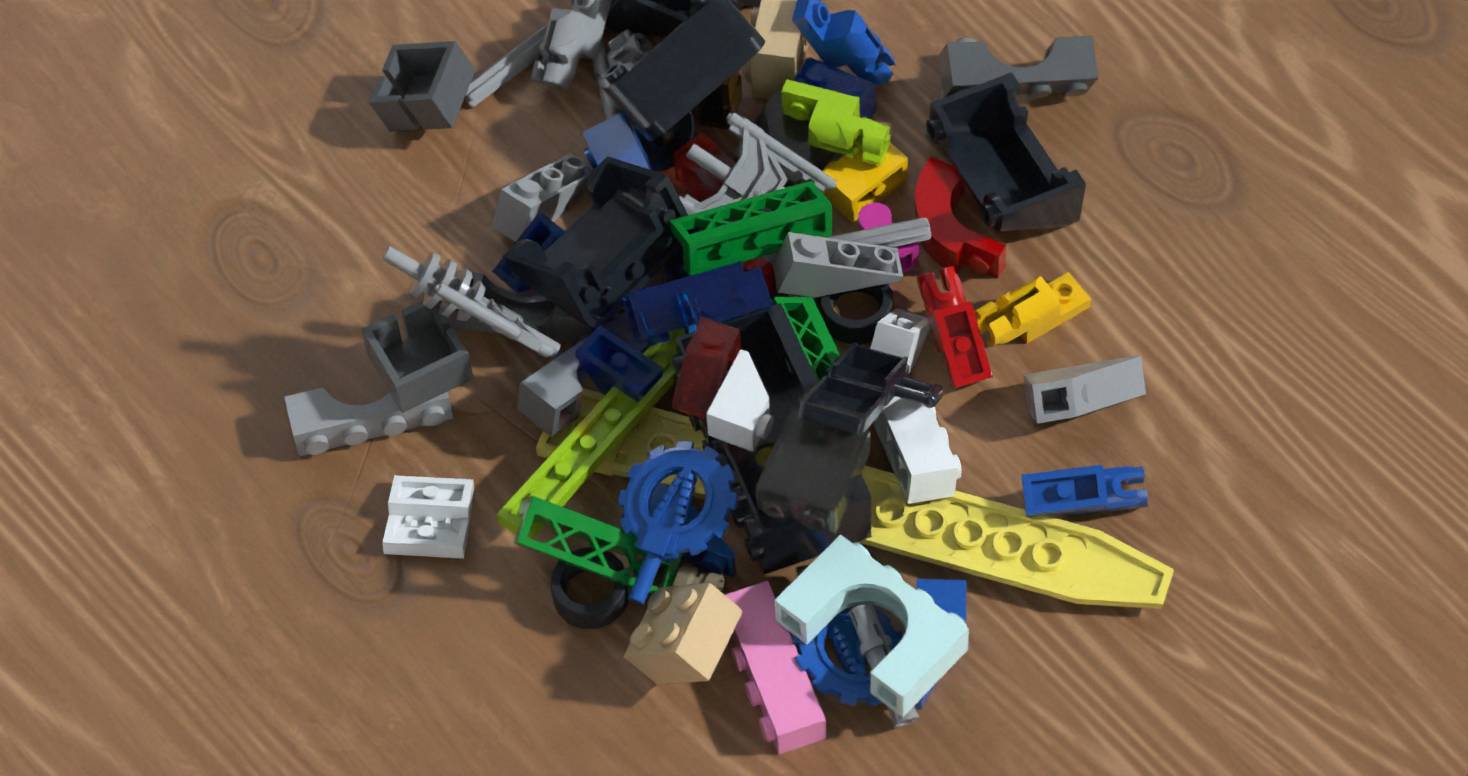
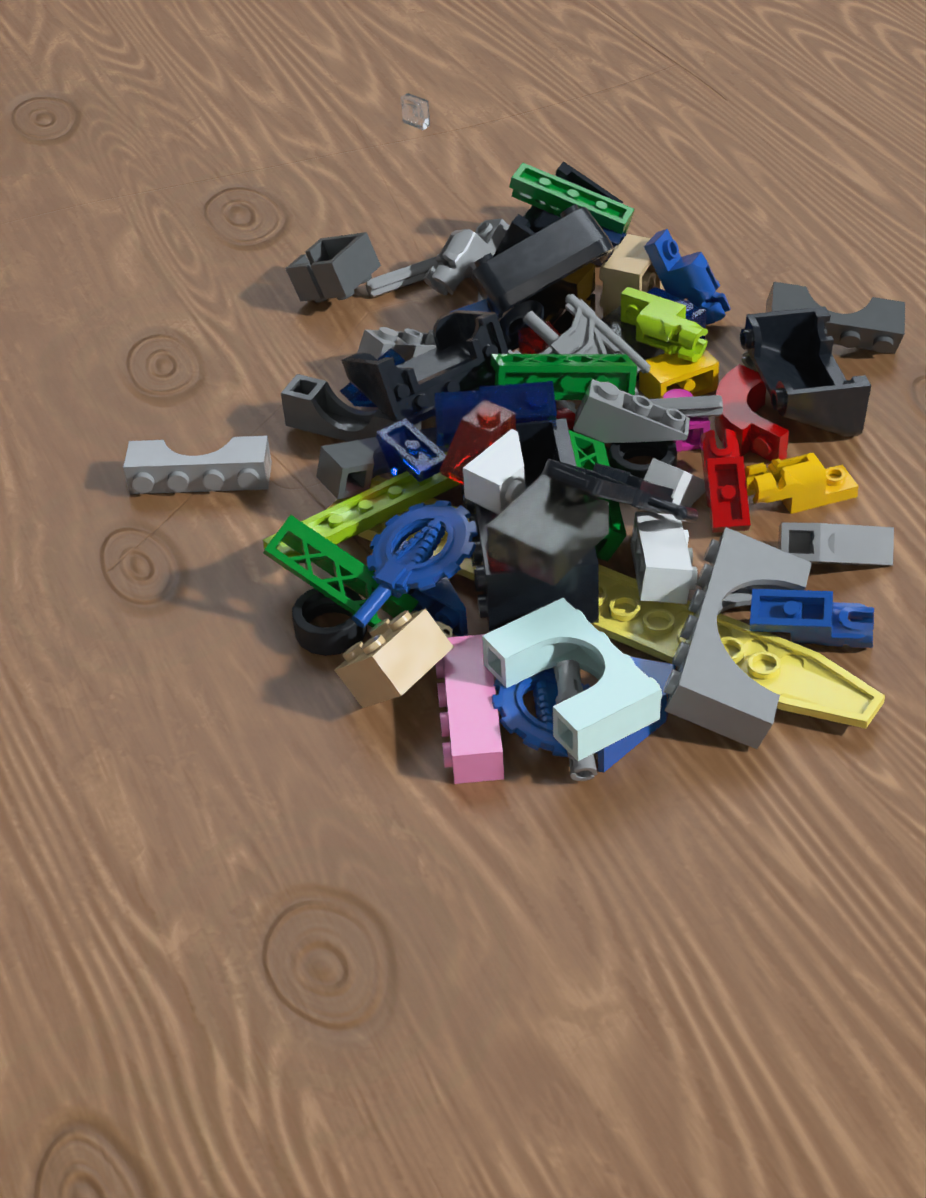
camera: 15 degrees right, 15 degrees down
dark grey piece [361,300,473,413] -> none
light grey bar [381,246,561,358] -> none
white slope [382,475,474,558] -> none
none -> light grey arch [663,527,811,749]

